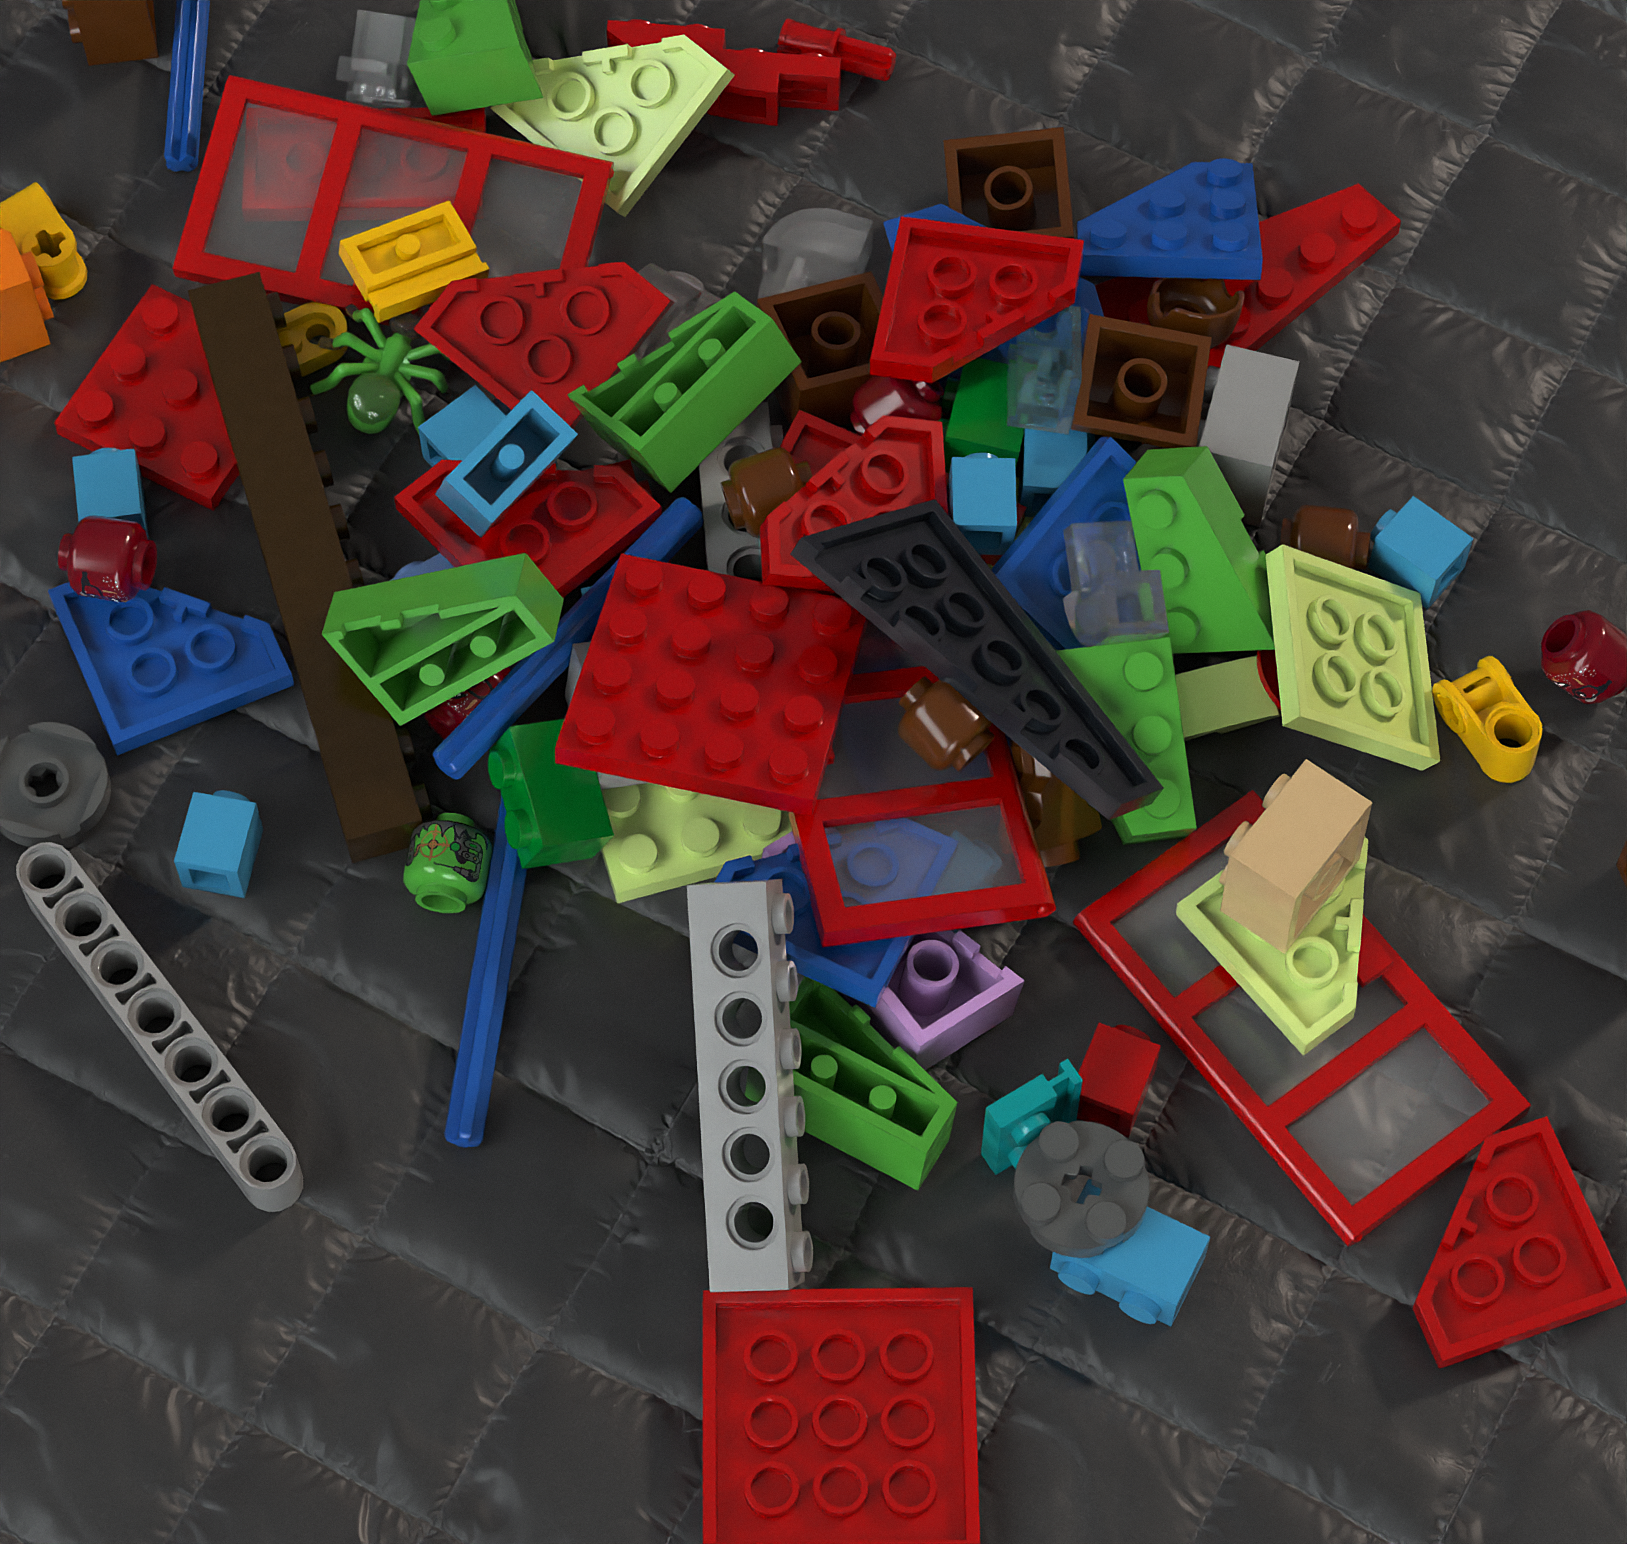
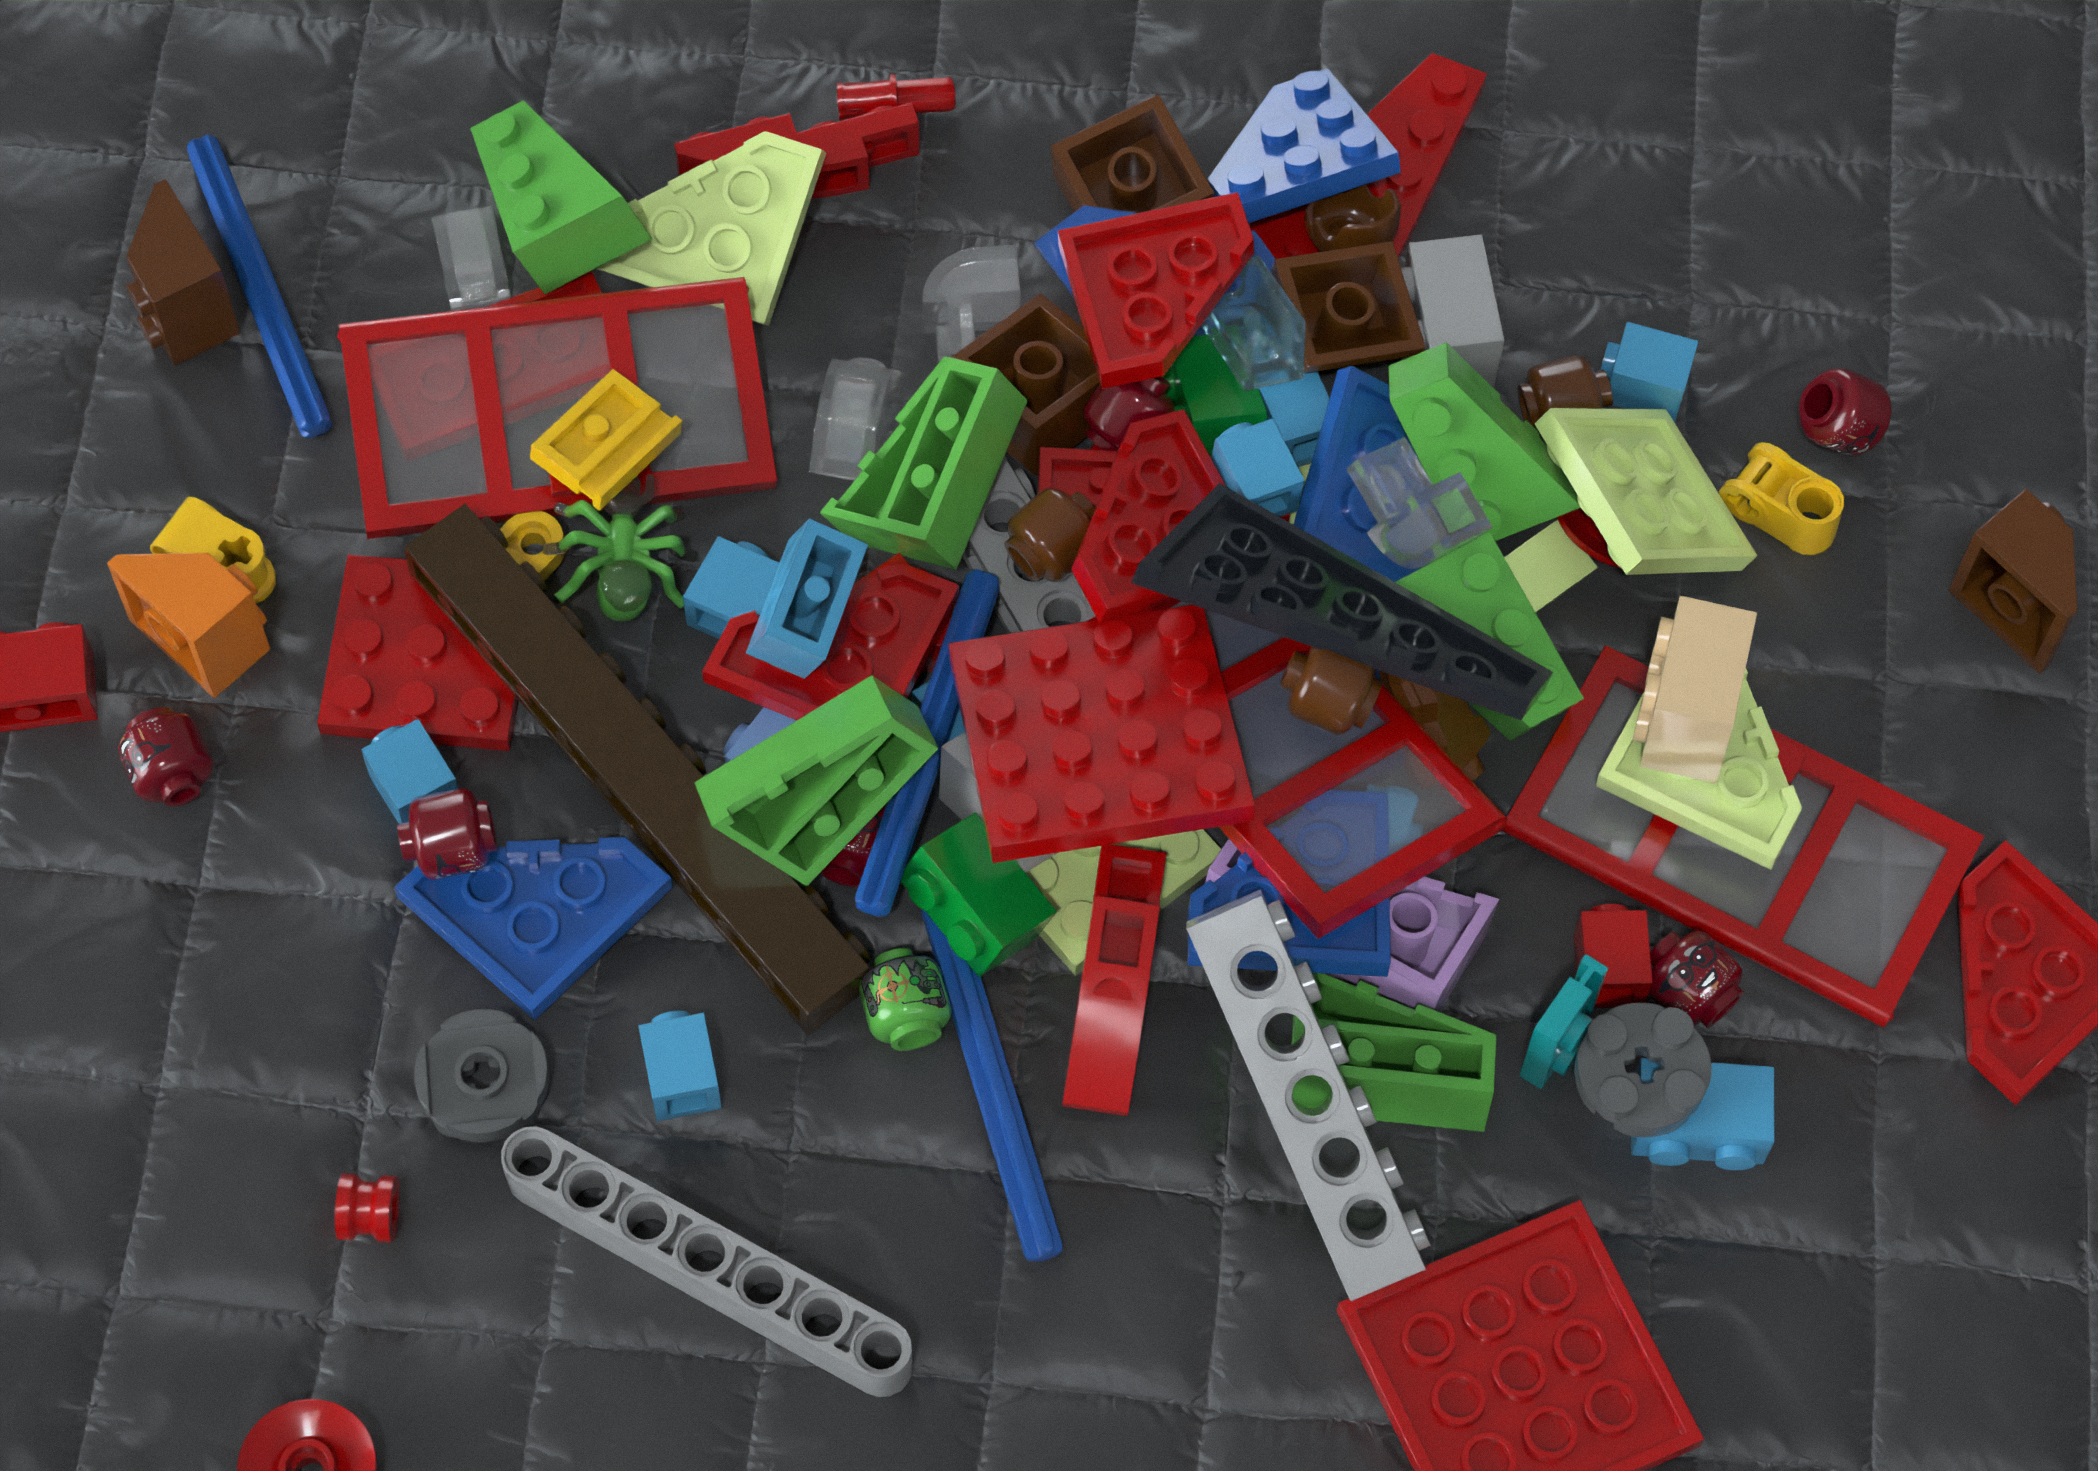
camera: 25 degrees left, 0 degrees up
red plate [413,261,675,429] -> none
none -> red slope [1062,844,1166,1116]
none -> dark red head [1649,931,1744,1029]

